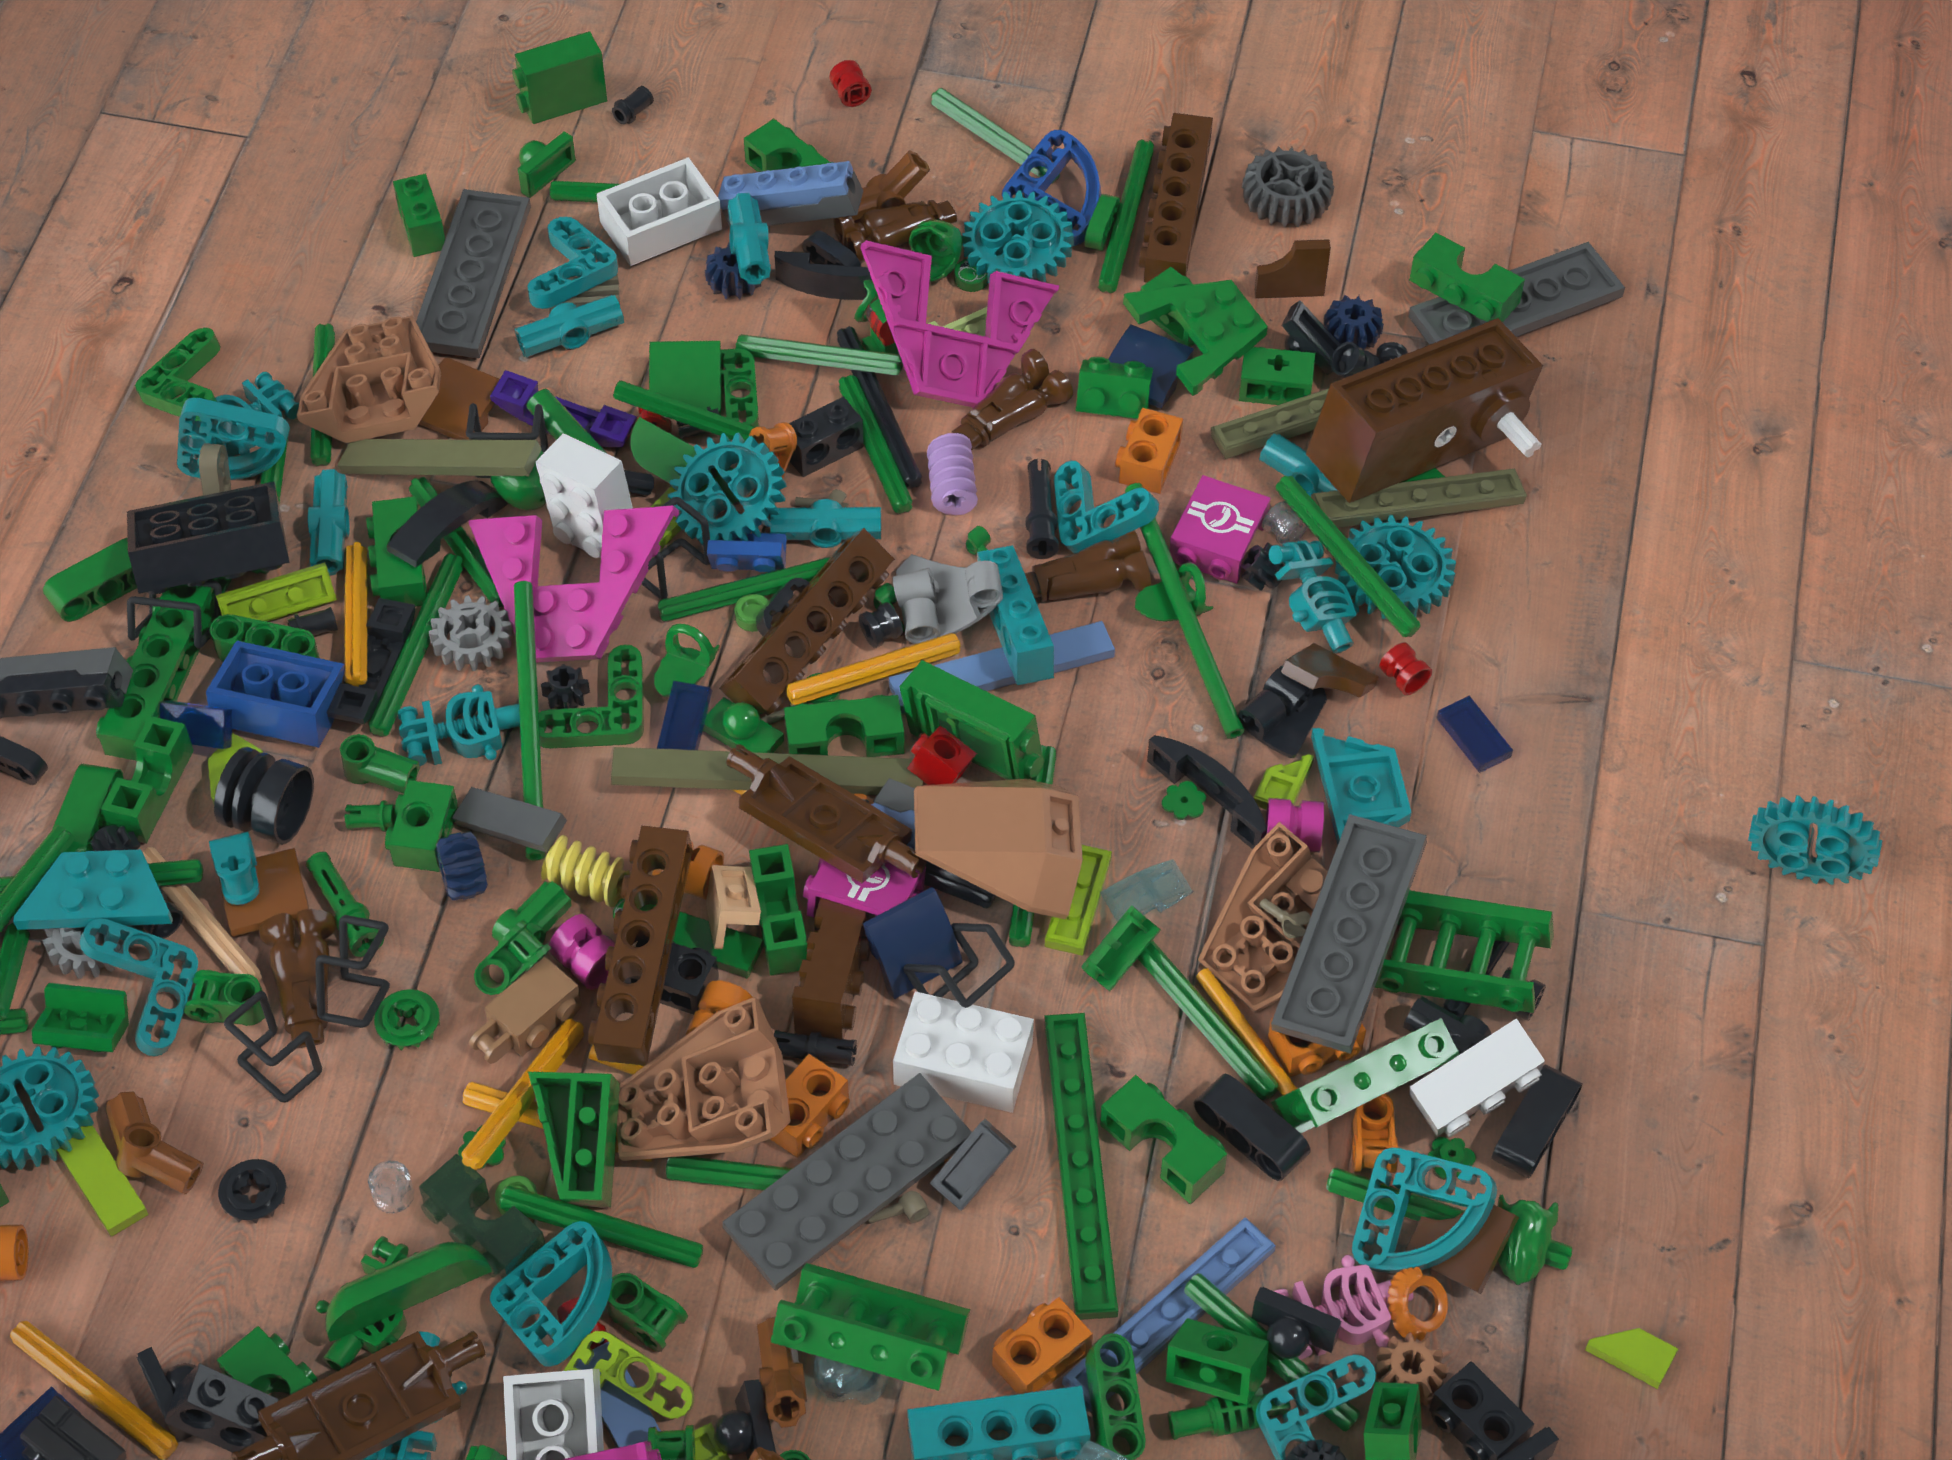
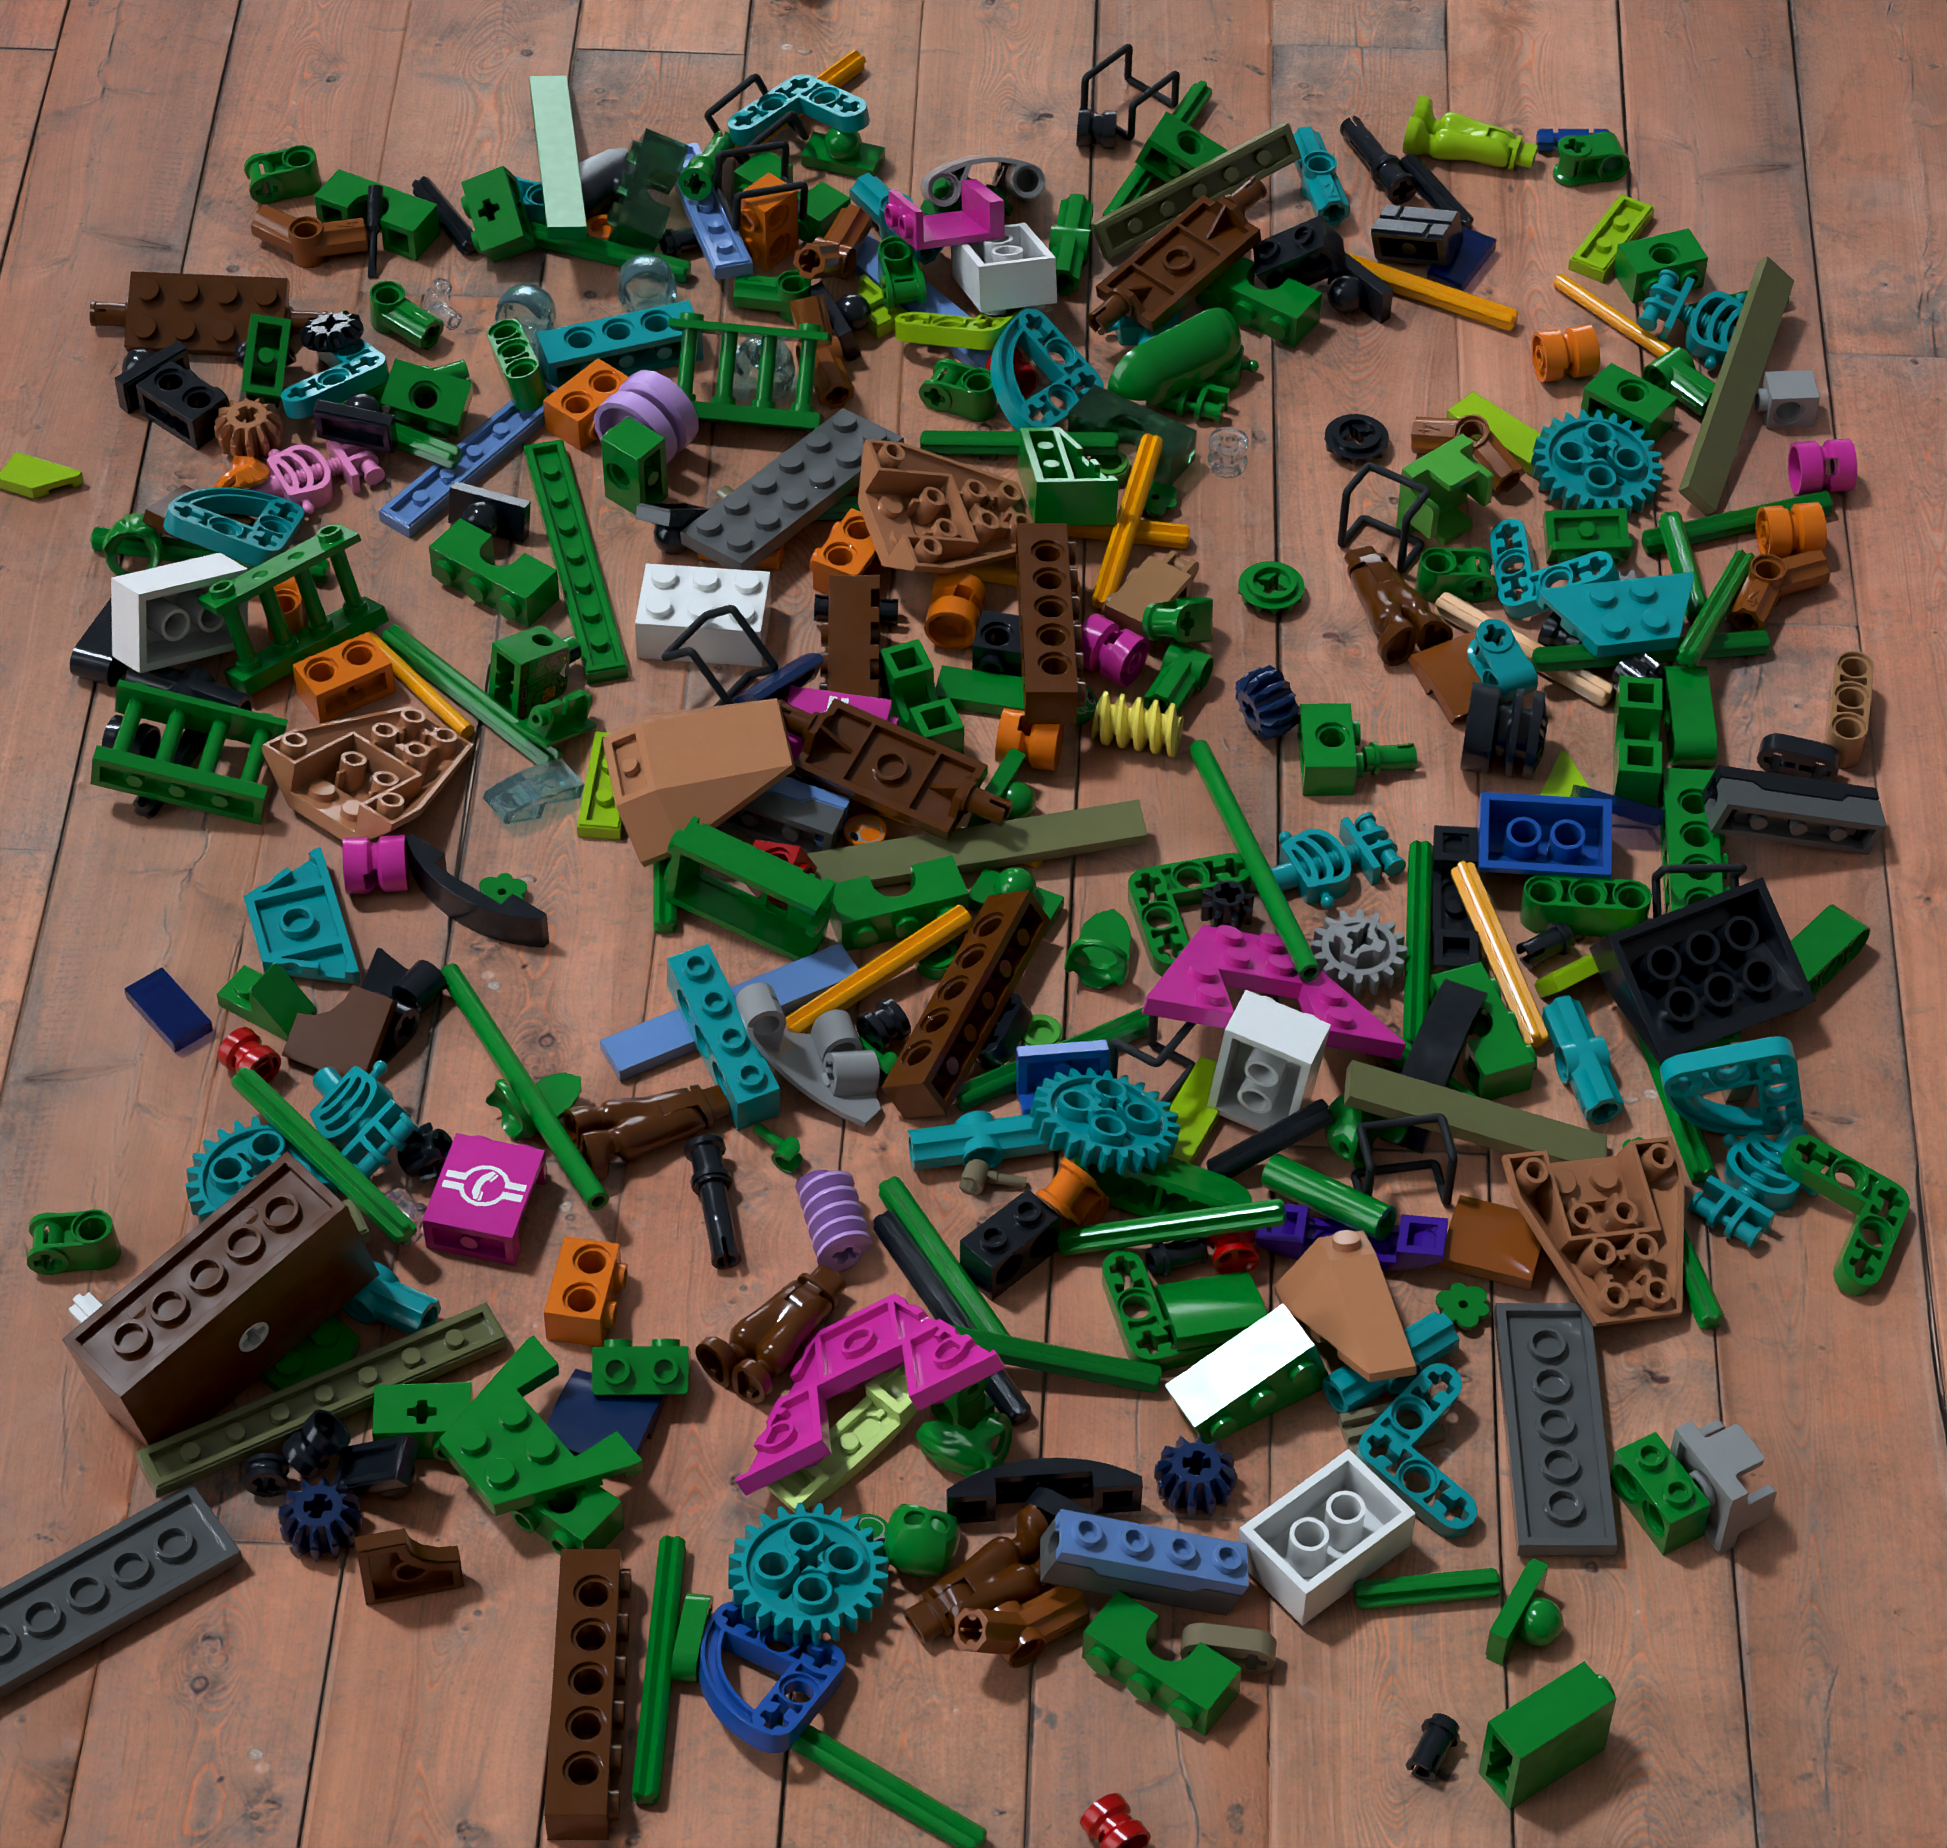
camera: 170 degrees right, 5 degrees down
green pin [306,852,385,957] -> none
black piece [315,915,390,1028] -> none
green piece [340,734,420,794] -> none
dark grey tile [452,787,567,853] -> none
clear blue tile [657,681,712,750] -> none
light nougat panel [706,865,761,949] -> none
teal piece [728,193,771,284] -> none
teal beam [1054,460,1159,553] -> none
black beam [1193,1074,1311,1181] -> none
dark grey gear [1242,146,1334,228] -> none
lime tile [1254,754,1314,810] -> none
dark tan hand [1259,898,1311,938] -> none
dark grey plate [1271,814,1427,1054] -> none
green arch [1409,232,1525,323] -> none
none -> green piece [27,1209,121,1275]
none -> green slope [217,963,317,1041]
none -> black tile [448,481,531,543]
none -> green torso [488,626,582,720]
none -> lavender wheel [594,370,699,465]
none -> green brick [601,416,668,515]
none -> green tile [967,748,1036,827]
none -> wedge [1165,1304,1329,1445]
none -> dark tan beam [1180,1623,1277,1674]
none -> nougat wedge [1274,1230,1416,1382]
none -> bright green panel [1396,433,1494,545]
none -> green plant [1435,1282,1490,1330]
none -> light grey panel [1670,1420,1777,1554]

